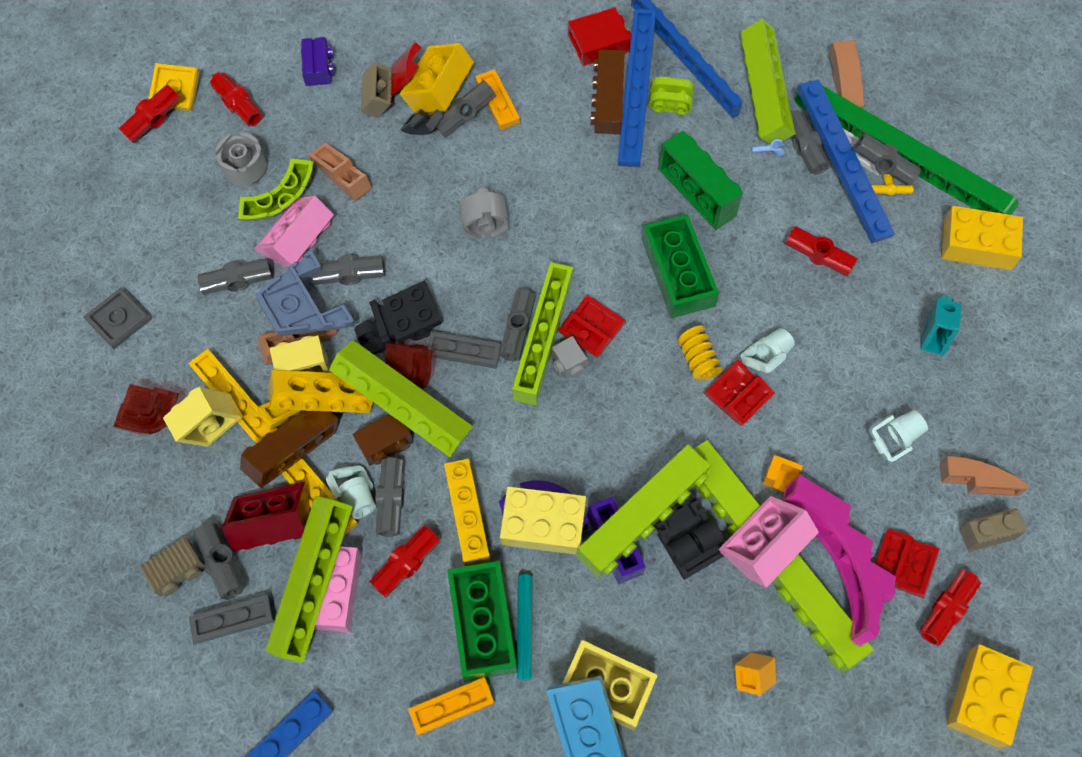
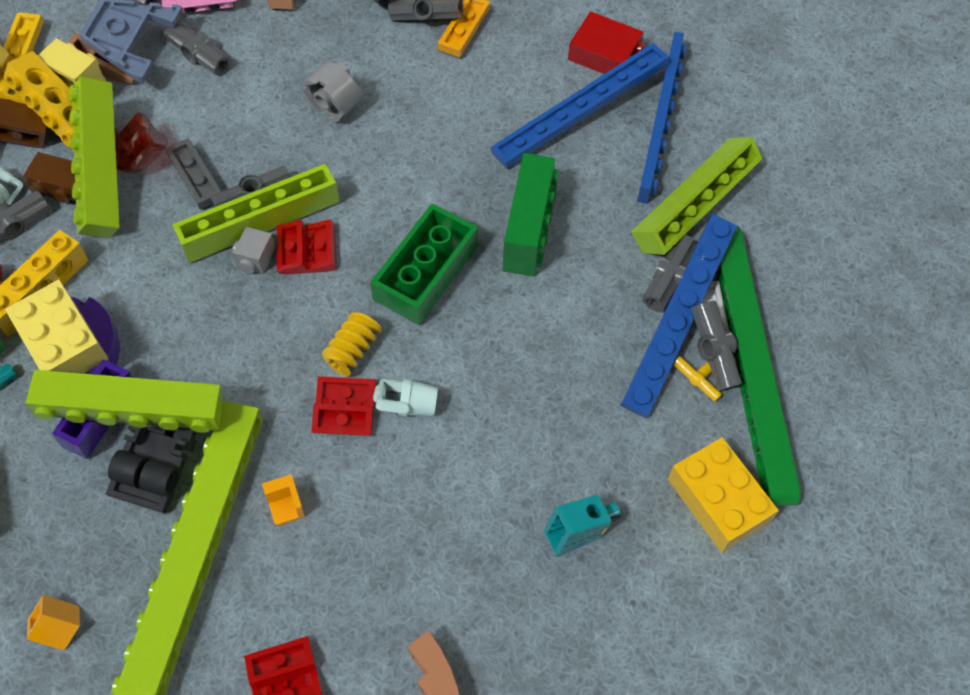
camera: 45 degrees right, 5 degrees down
black plate [354,280,442,355] -> none
reddish brown brick [591,50,625,135] -> none
lime brick [649,77,694,115] -> none
bright pink slope [719,496,819,588] -> none
light blue hand [752,139,785,156] -> none
dark pink arch [782,474,896,646] -> none
red piece [785,226,858,277] -> none
nougat slope [829,40,864,108] -> none
light aqua piece [869,410,928,462] -> none

